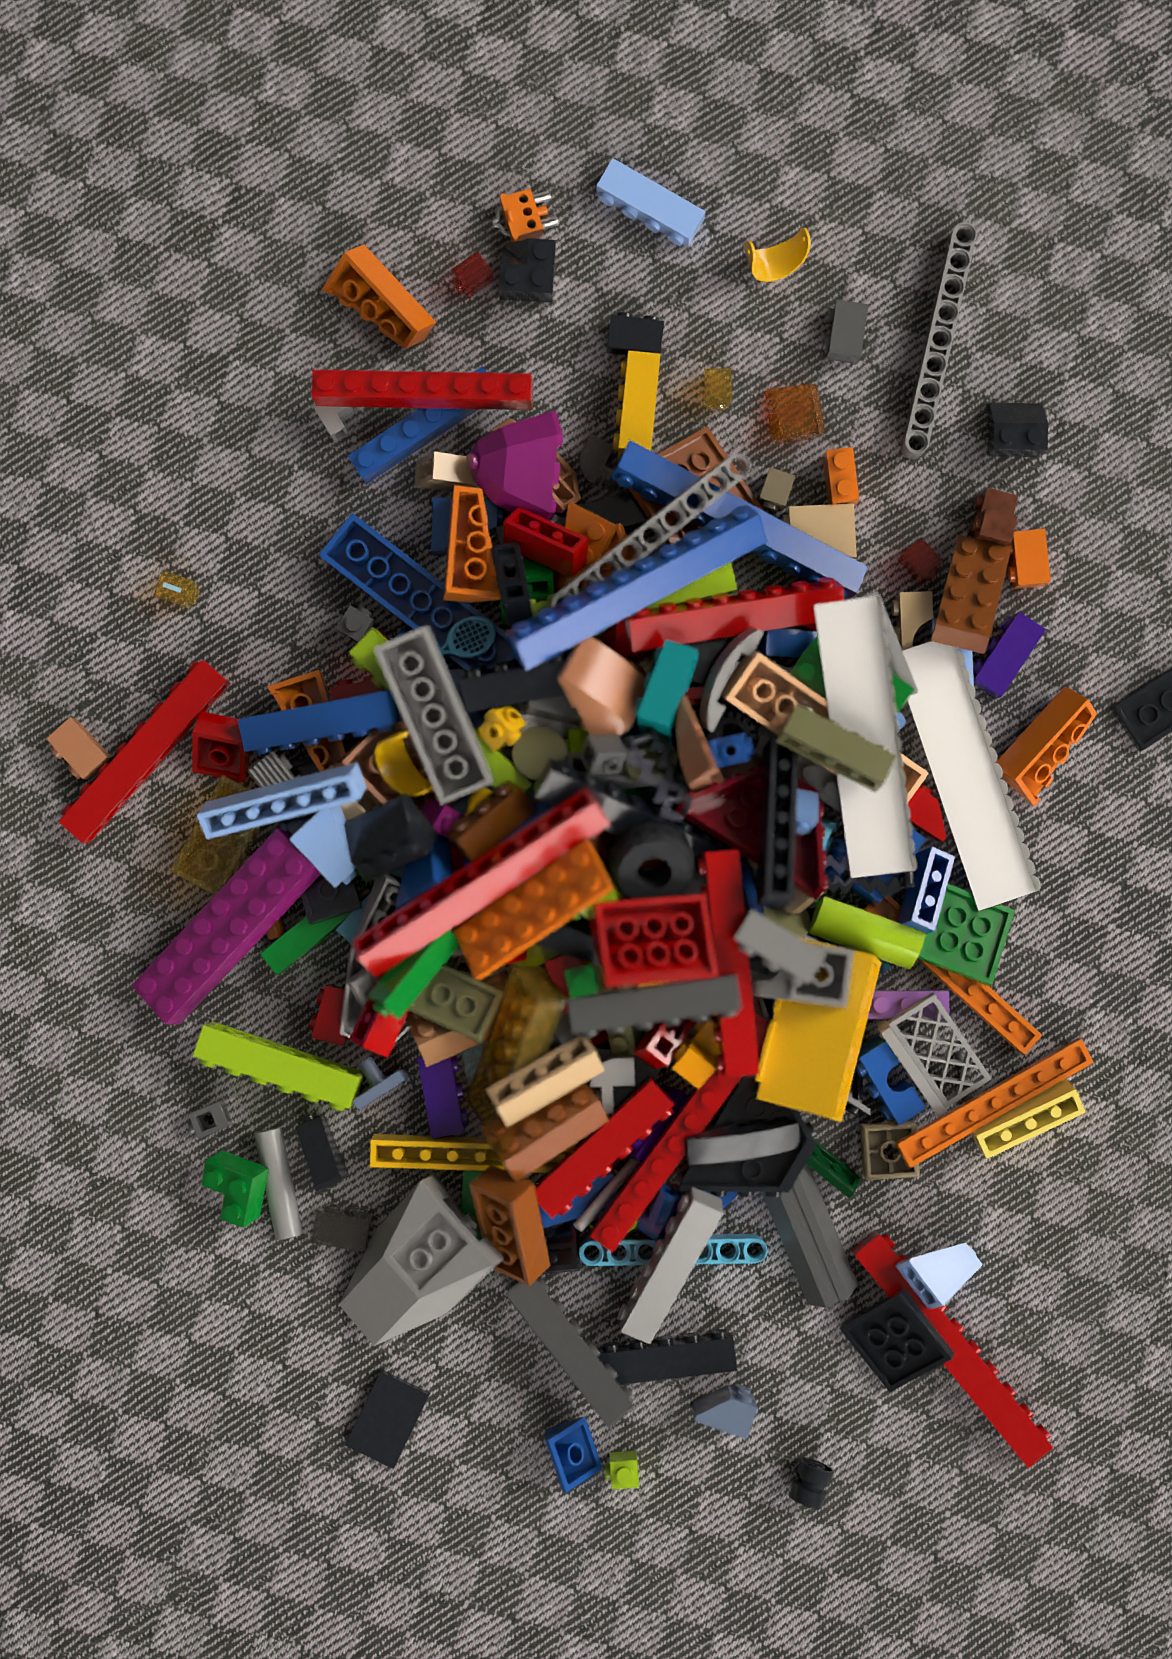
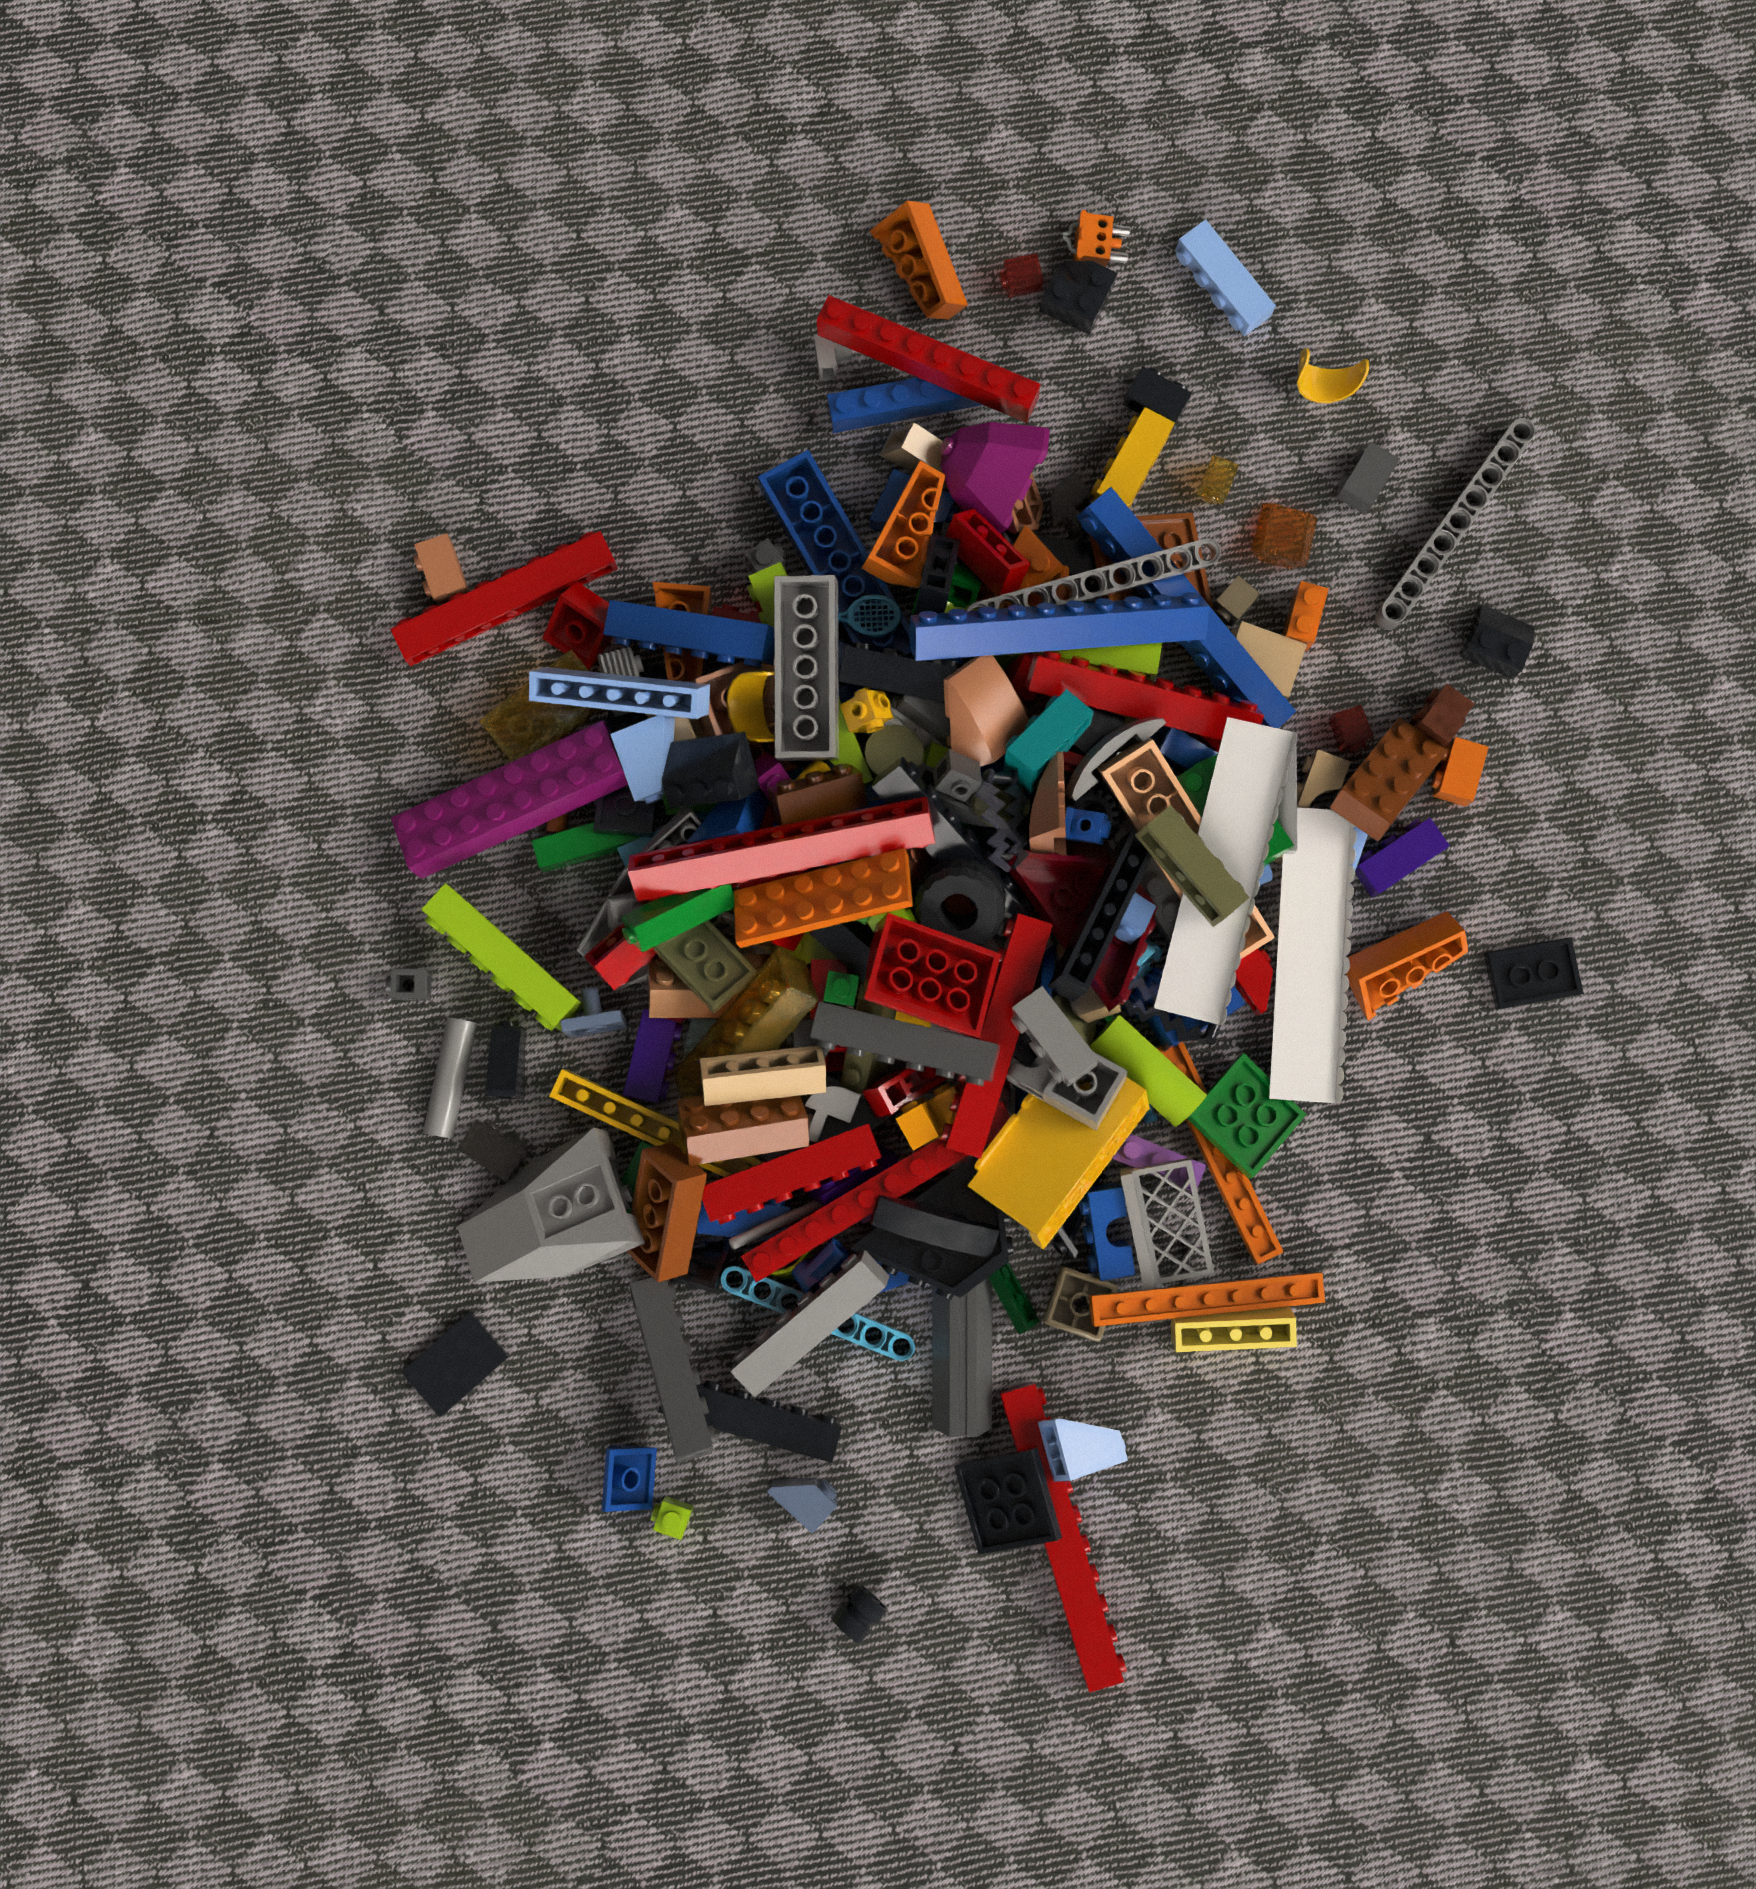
camera: 20 degrees right, 5 degrees down
clear yellow brick [154,570,199,610] -> none
green brick [201,1150,269,1228] -> none
red brick [309,984,348,1046] -> none
blue brick [897,846,955,934] -> none

